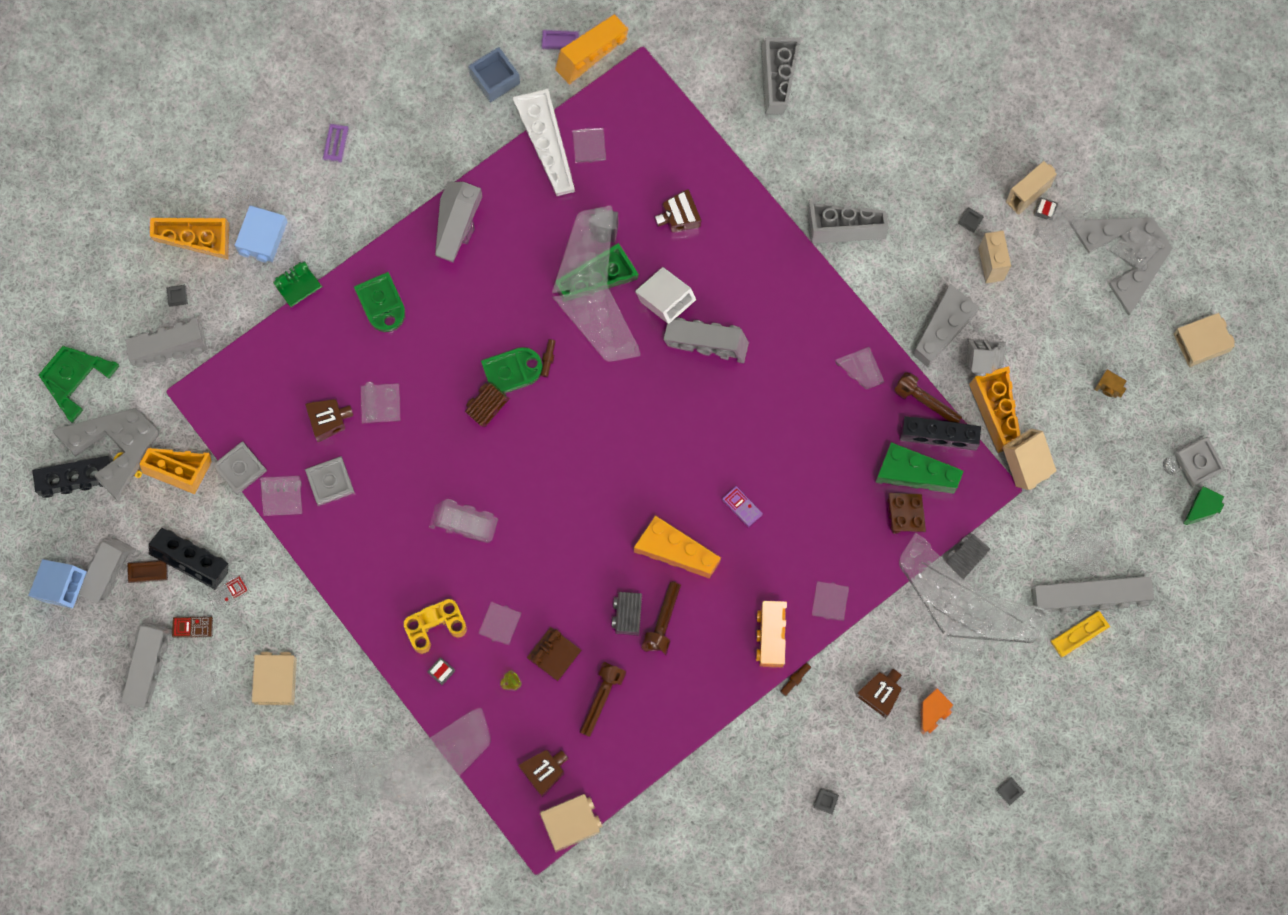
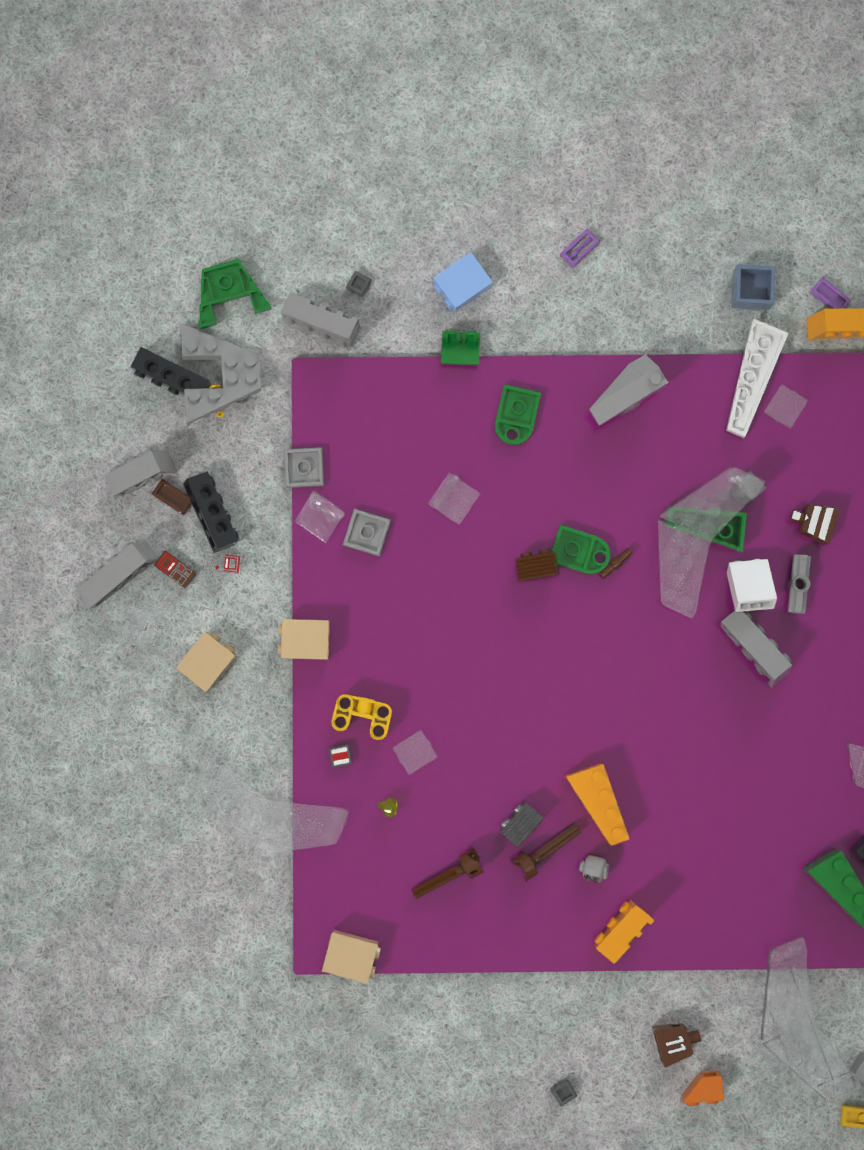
camera: 35 degrees right, 10 degrees up
light blue brick [28,559,86,608] -> none
light orange wedge [139,448,212,494] -> none
light orange wedge [150,218,230,260] -> none
reddish brown torso [305,399,354,442] -> none
clear wedge [429,499,498,543] -> none
reddish brown torso [518,750,568,797] -> none
reddish brown hinge [527,627,582,681] -> none
medium lavender tile [722,486,763,528] -> none
reddish brown bar [780,662,812,697] -> none
clear piece [812,582,849,621] -> none
reddish brown hinge [887,493,926,534] -> none
flat silver brick [946,534,990,580] -> none
none -> tan brick [278,619,330,660]
none -> light grey head [579,855,609,883]
none -> light grey piece [787,555,811,614]

